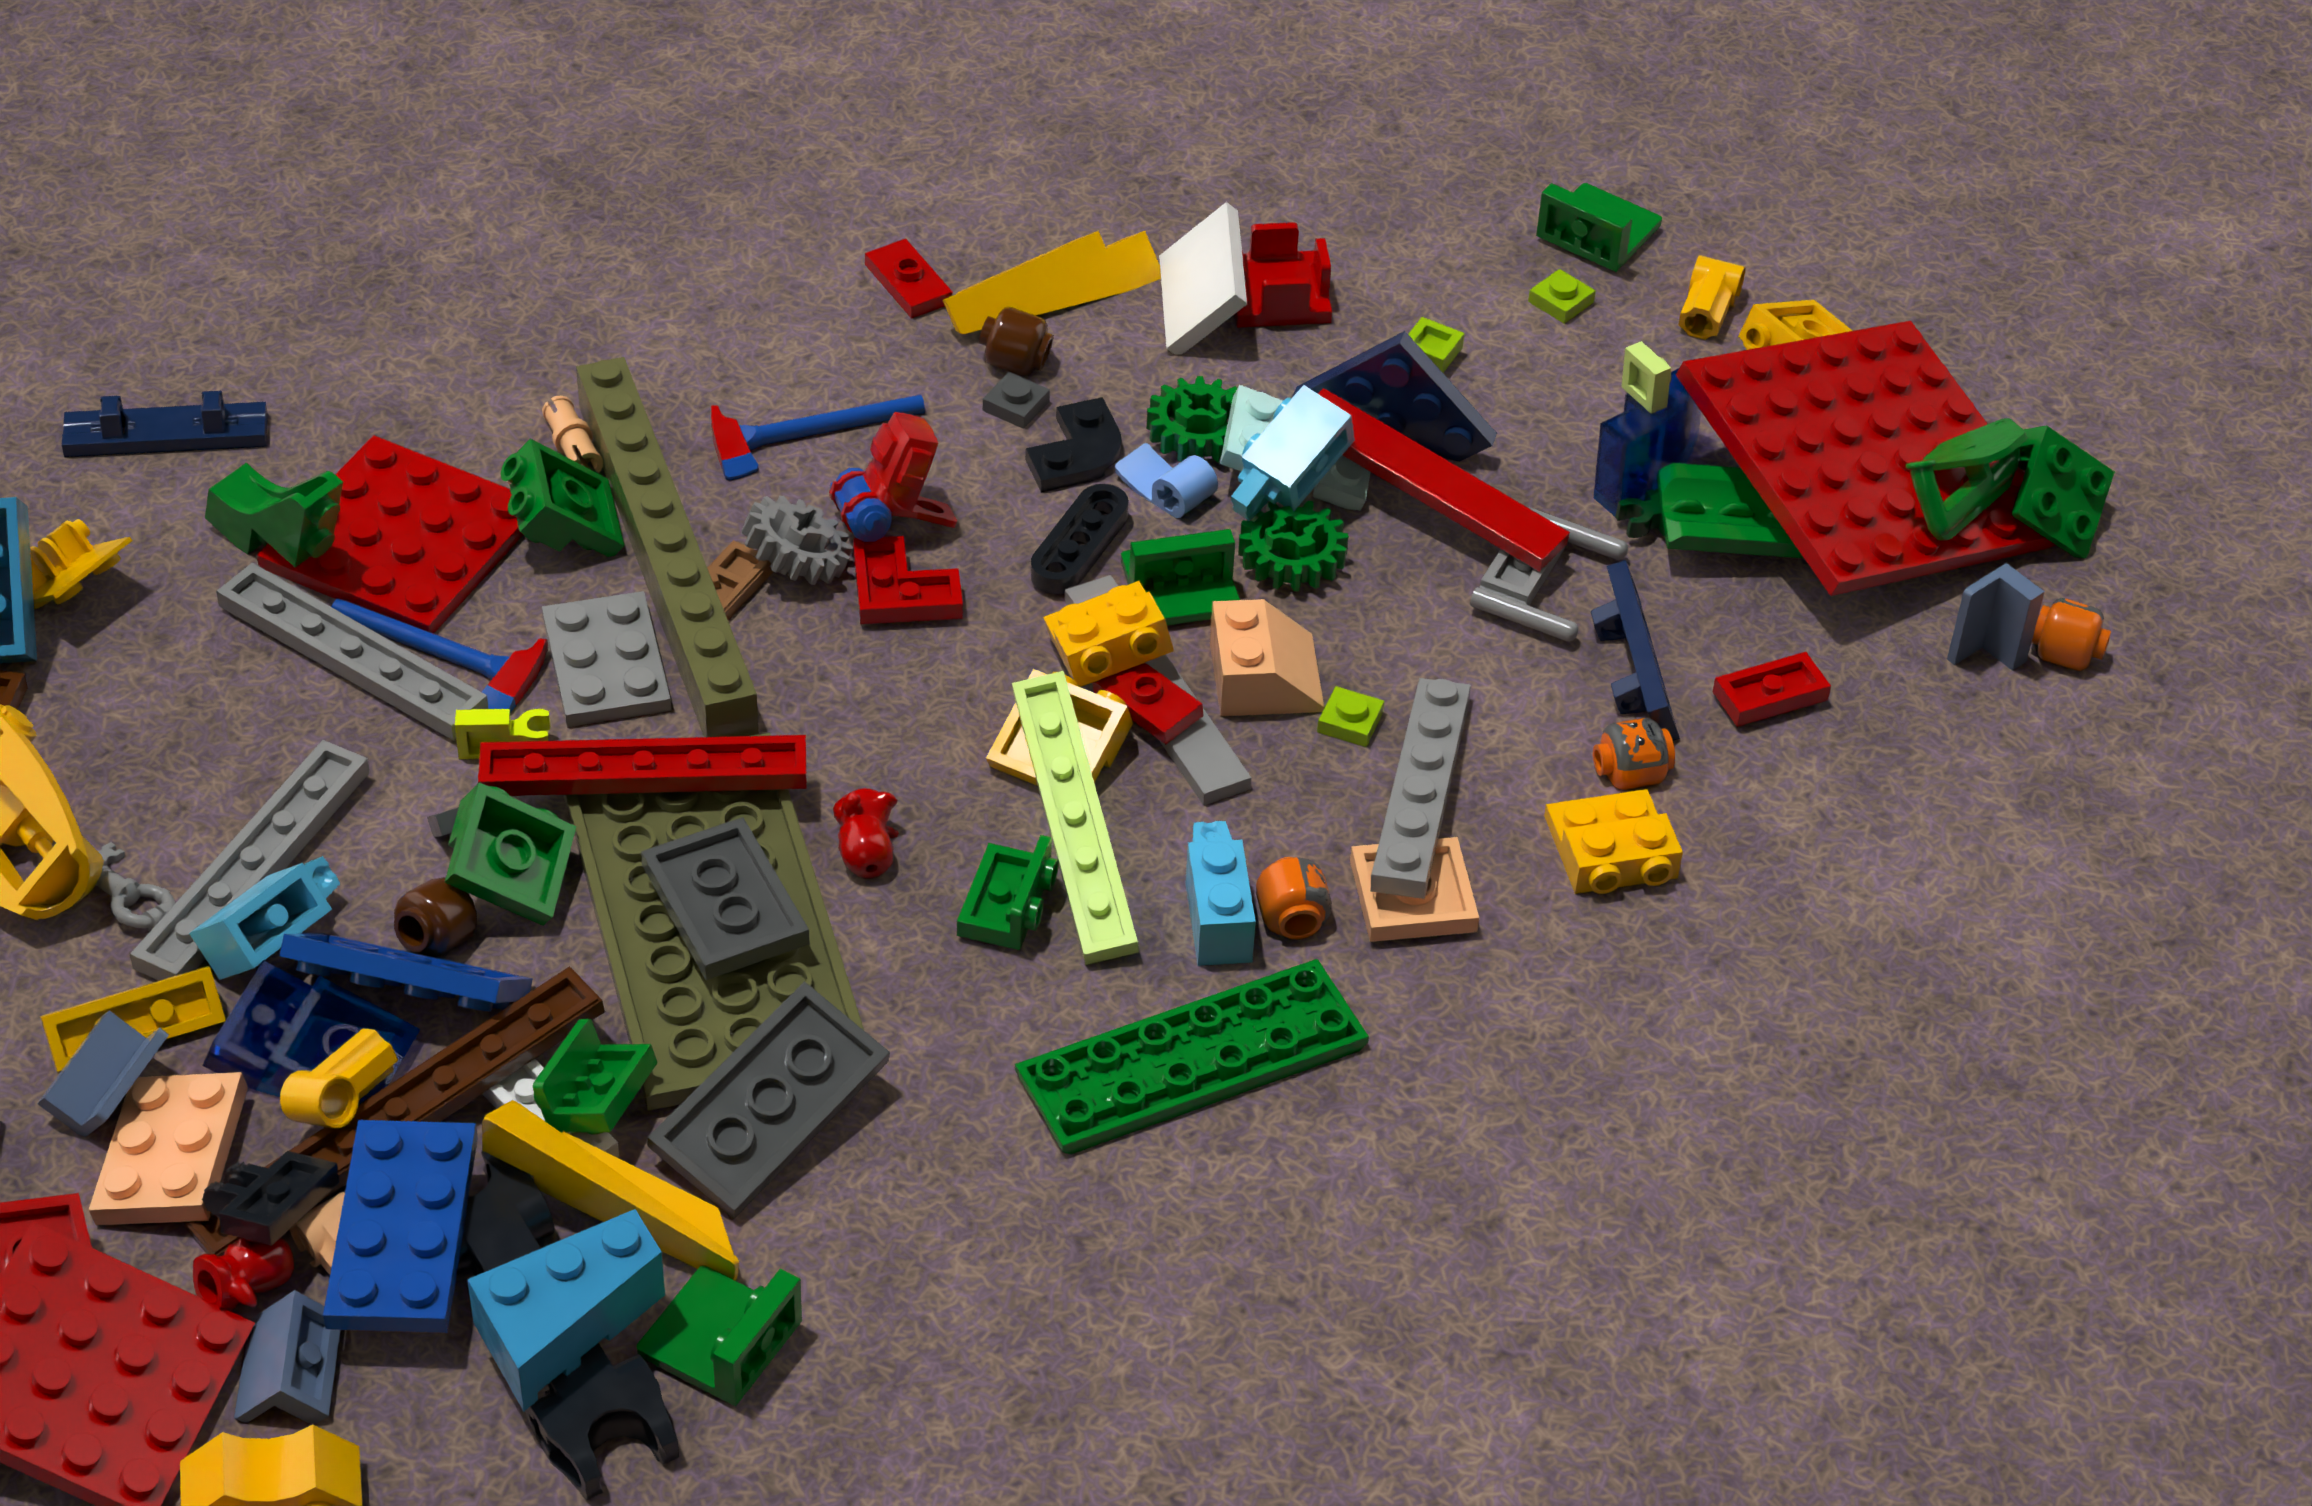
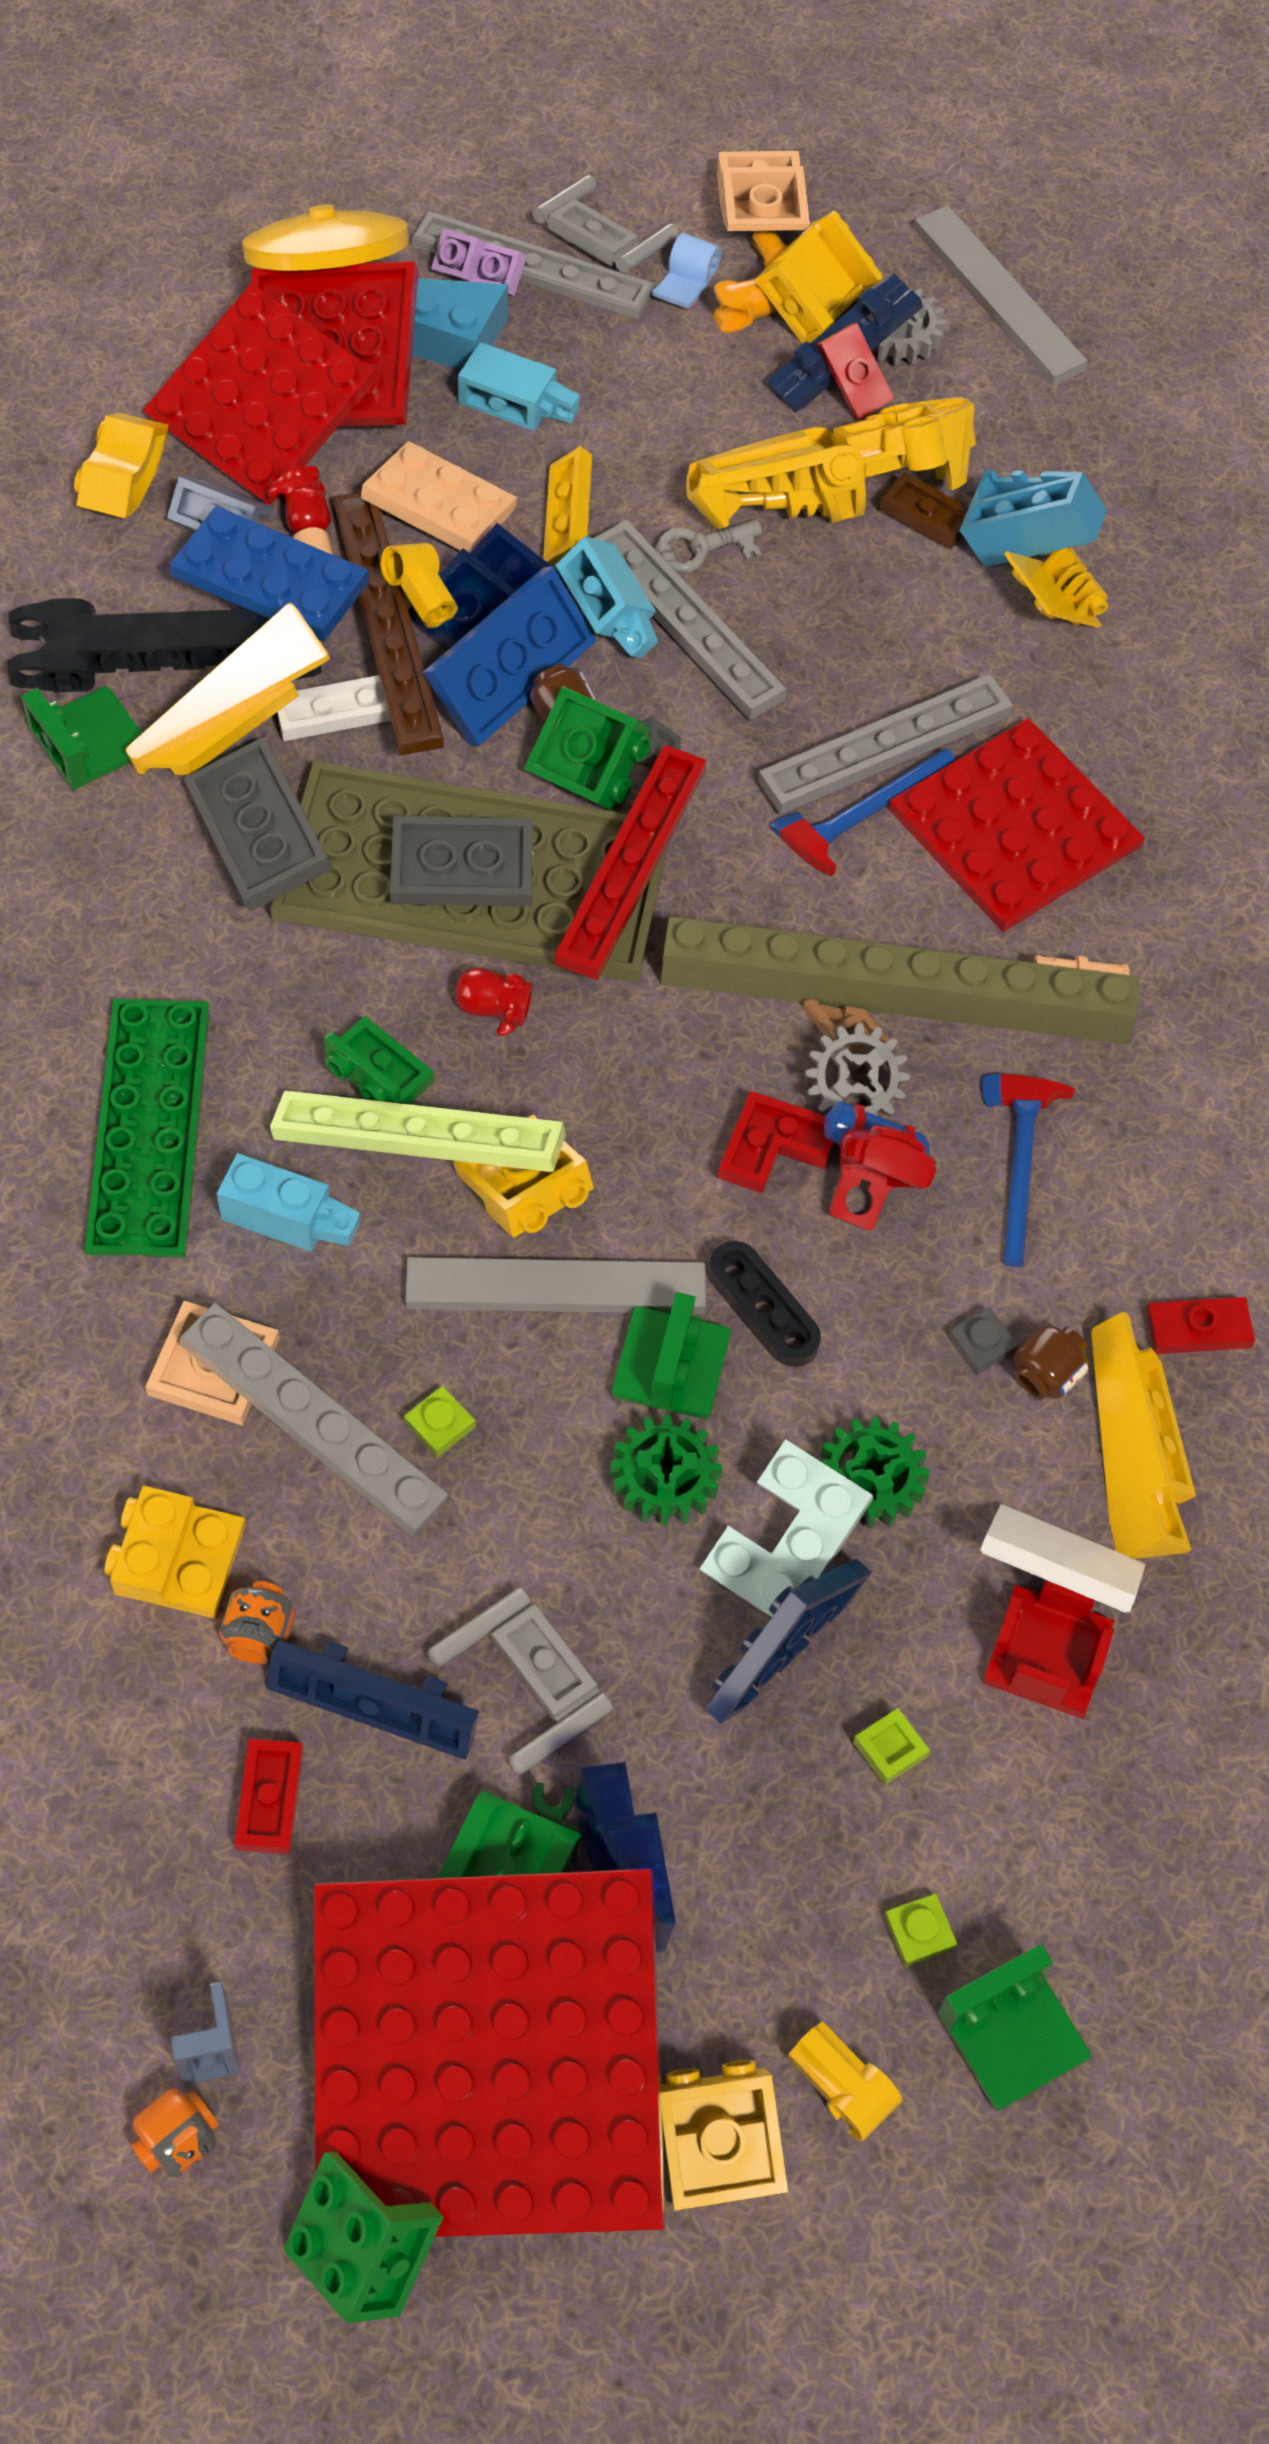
camera: 115 degrees right, 15 degrees up
sand blue panel [37,1010,169,1137] -> none
dark blue hinge [61,391,268,457] -> none
black hinge [201,1151,340,1246] -> none
green arch [205,463,343,567] -> none
neon yellow plate [455,709,551,759] -> none
dark azure wedge [467,1209,665,1411] -> none
green plate [501,438,624,557] -> none
green bracket [533,1019,658,1135] -> none
light grey plate [542,591,671,727] -> none
black plate [1025,397,1122,492] -> none
yellow plate [1043,581,1174,687] -> none
red plate [1092,663,1204,745] -> none
light blue panel [1115,443,1218,518] -> none
light nougat slope [1210,599,1324,716] -> none
hinge [1231,385,1355,521] -> none
orange head [1256,857,1332,939] -> none
red tile [1317,388,1570,572] -> none
yellowish green plate [1621,341,1671,414] -> none
green piece [1906,418,2027,541] -> none

